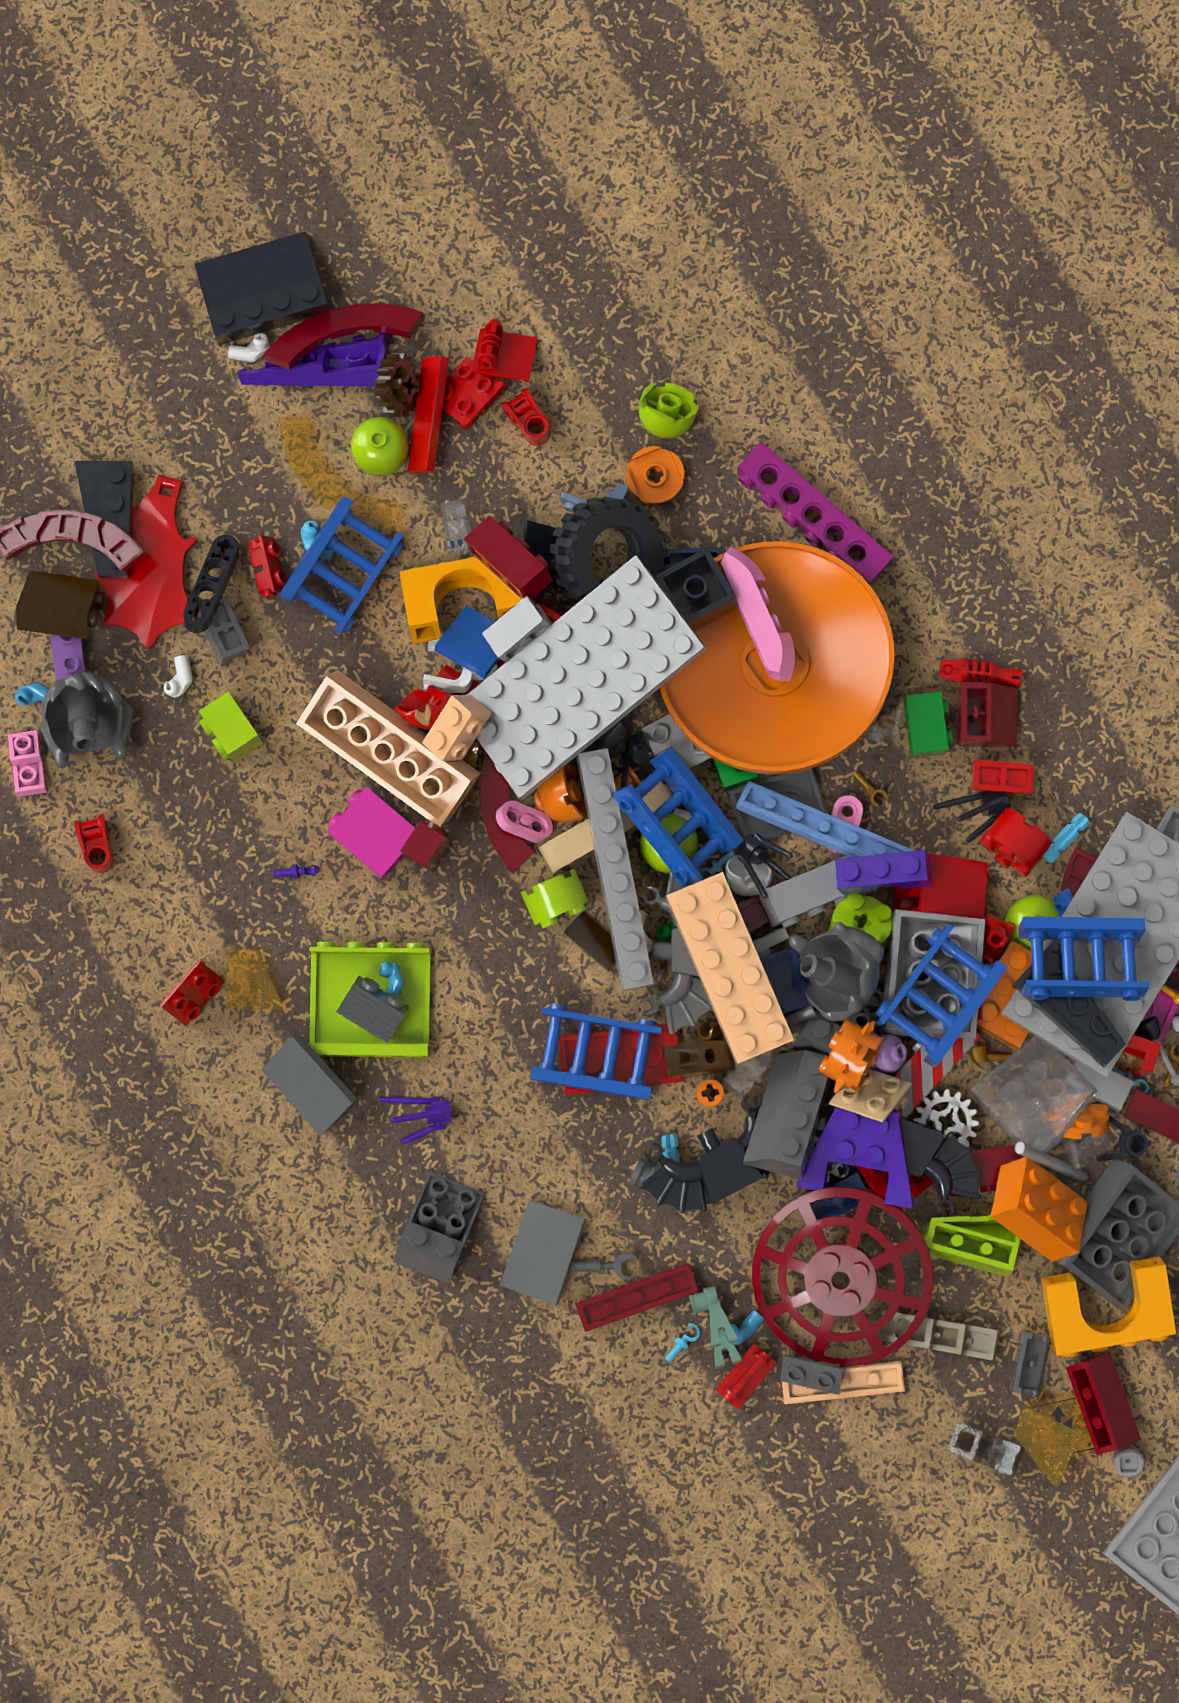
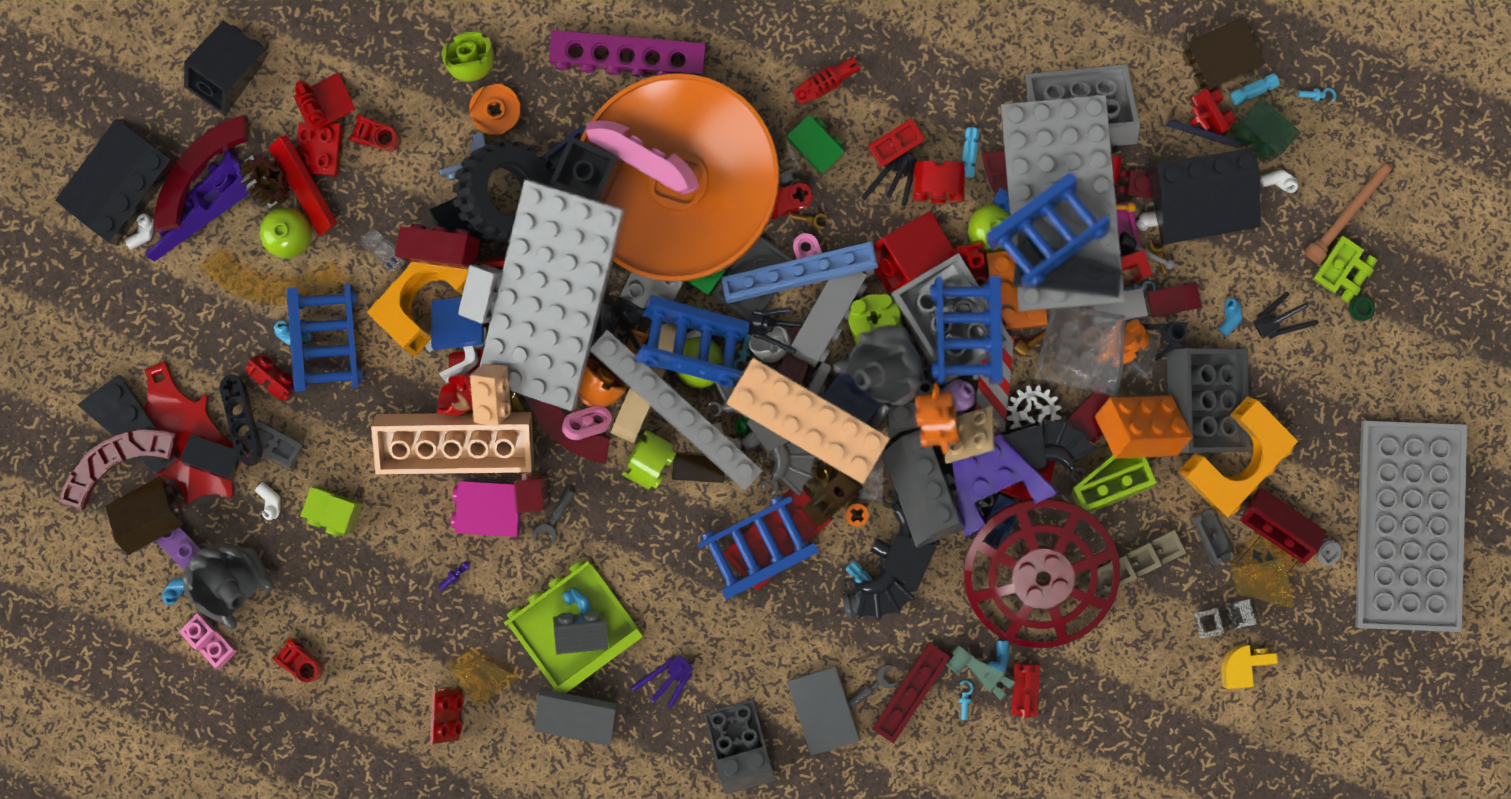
camera: 30 degrees left, 5 degrees up
dark grey hinge [780,1353,846,1395] -> none
light nougat tile [782,1361,905,1404] -> none
dark purple arch [835,850,932,895] -> none
dark red slope [957,682,1017,748] -> none
light grey bar [1015,1142,1088,1183] -> none
none -> black hinge [180,434,240,482]
none -> black slope [184,20,265,116]
none -> dark grey piece [533,489,575,545]
none -> red piece [771,183,813,219]
none -> yellow brick [1221,644,1278,689]

